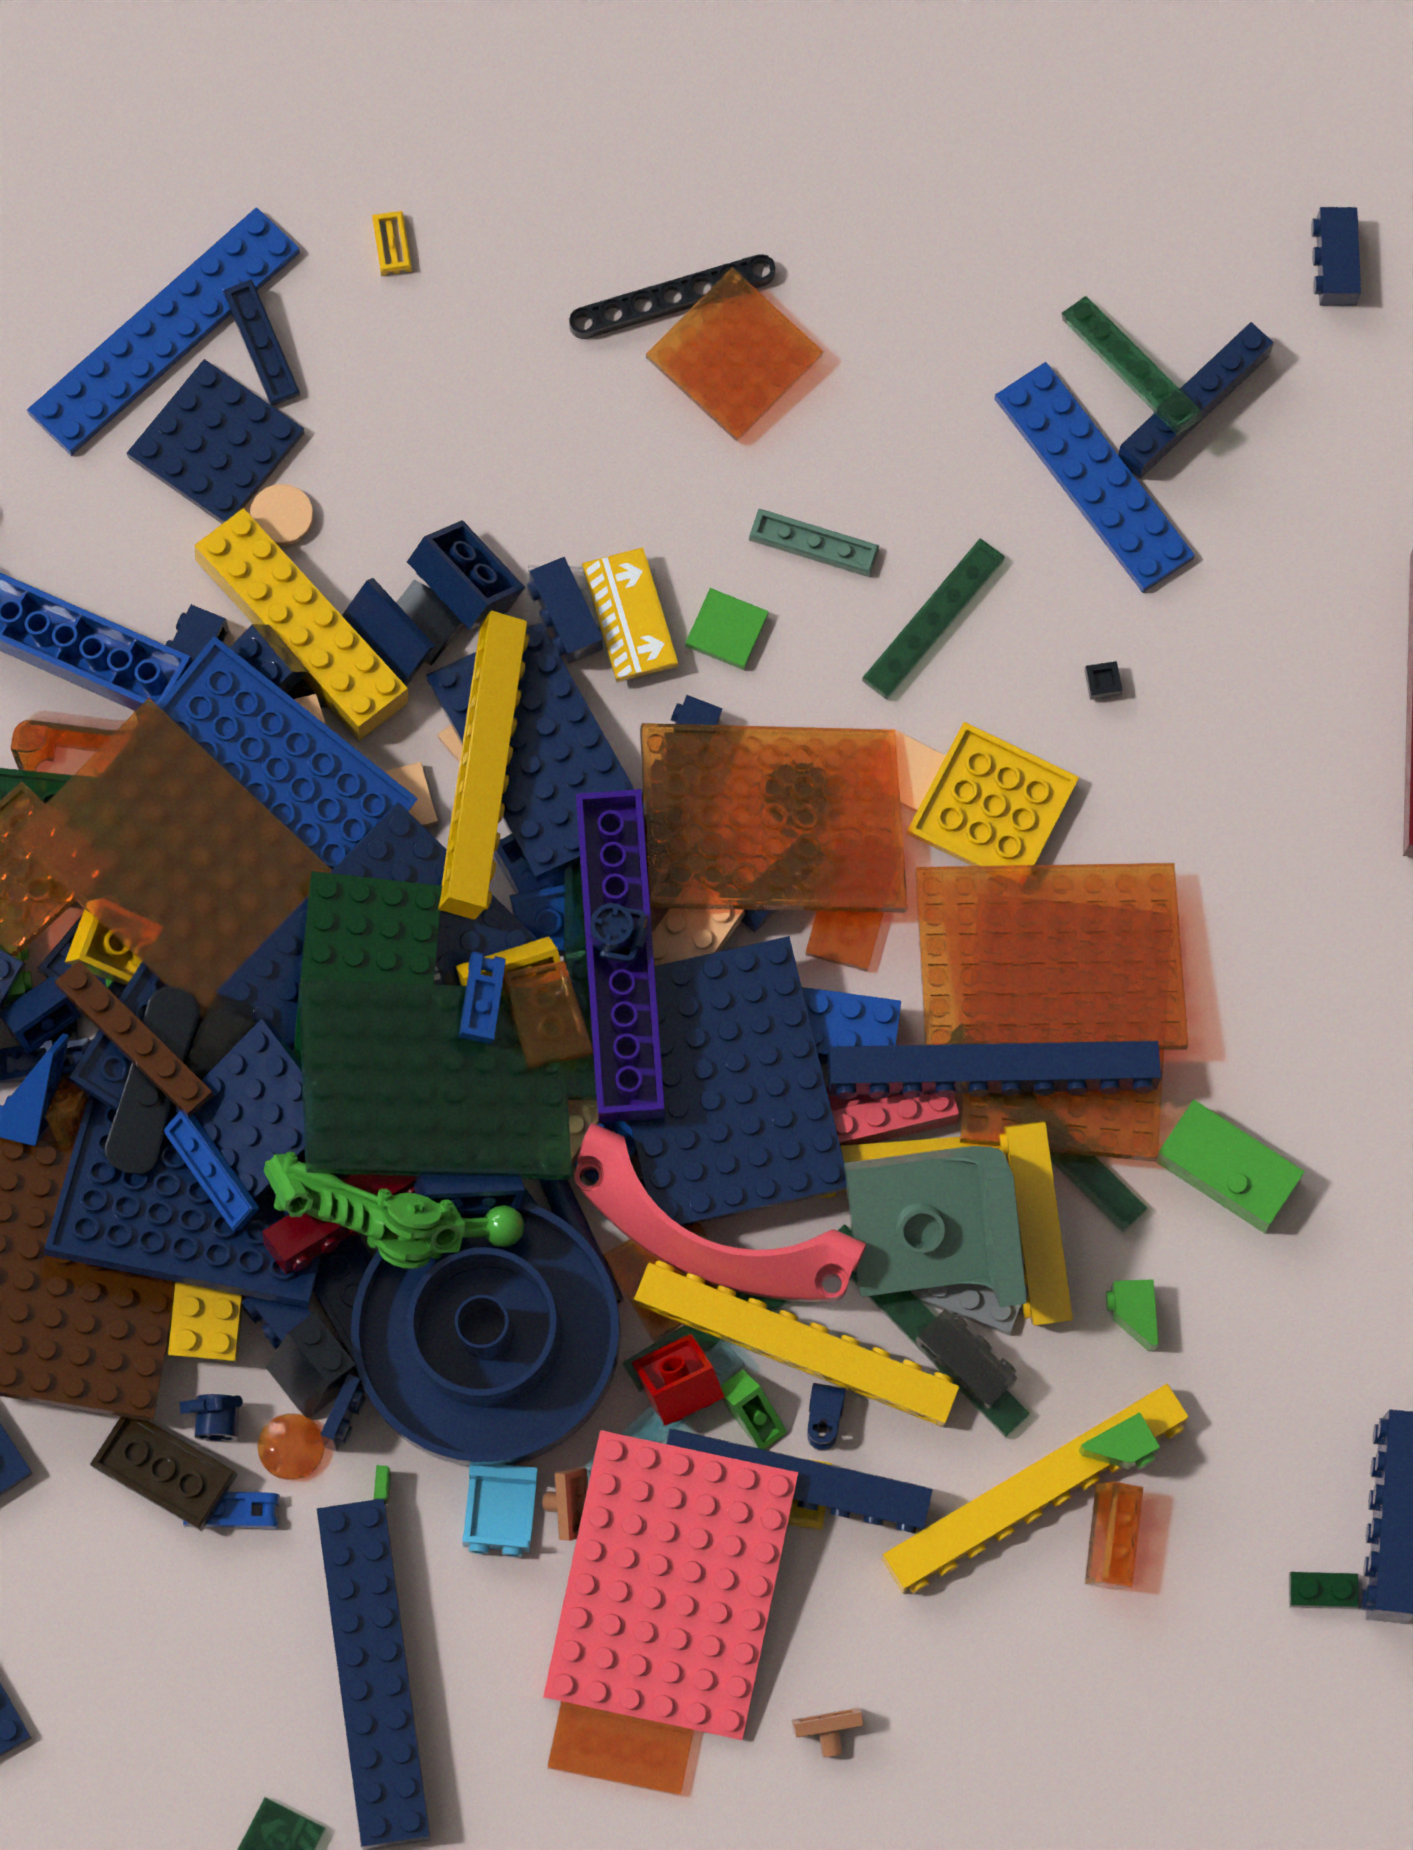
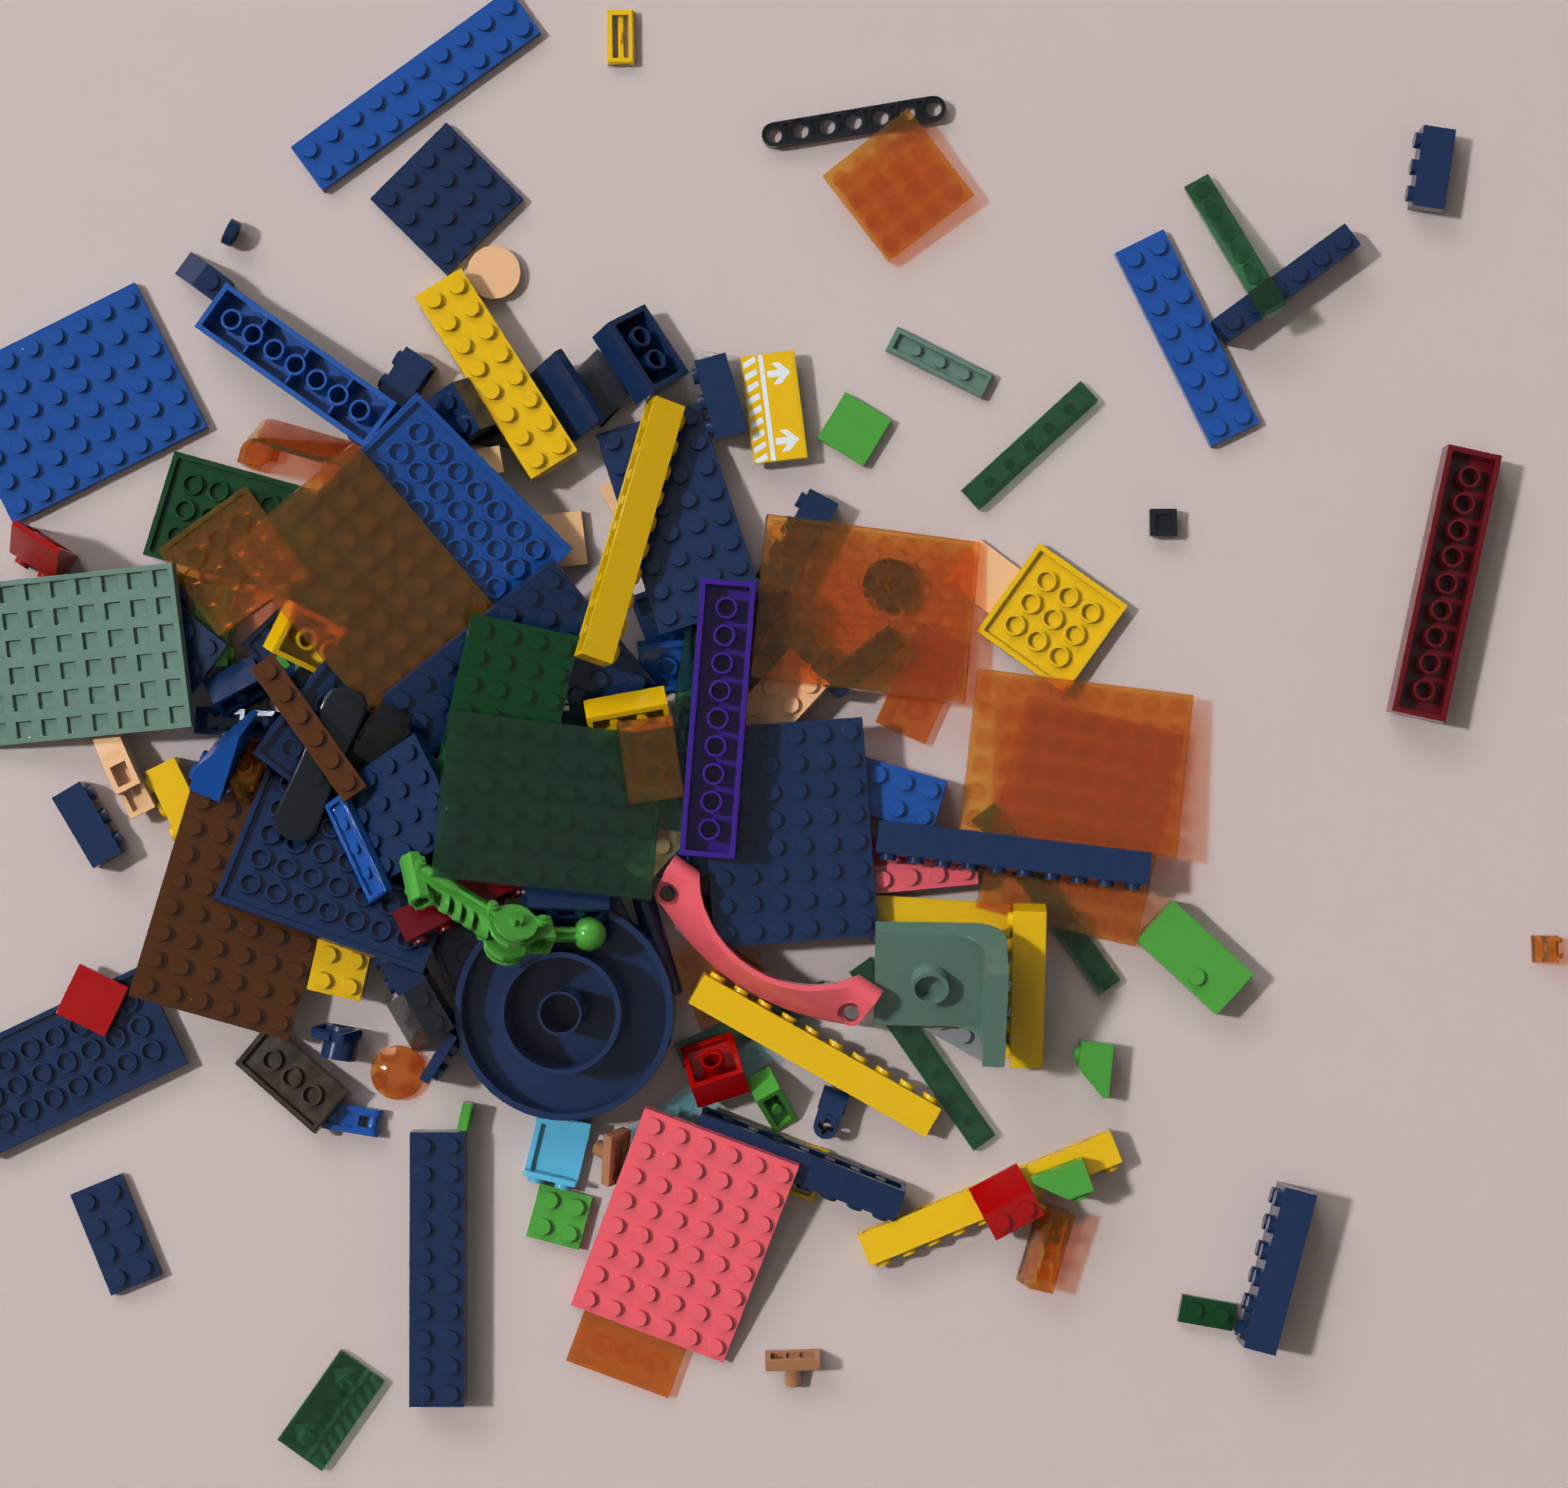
camera: 10 degrees right, 15 degrees up
dark blue tile [223,279,300,406] -> none
blue plate [459,951,505,1044] -> none
dark blue piece [590,903,648,964] -> none
clear smoke brick [916,1308,1018,1412] -> none
none -> bright green plate [526,1183,593,1250]
none -> red slope [968,1163,1045,1241]

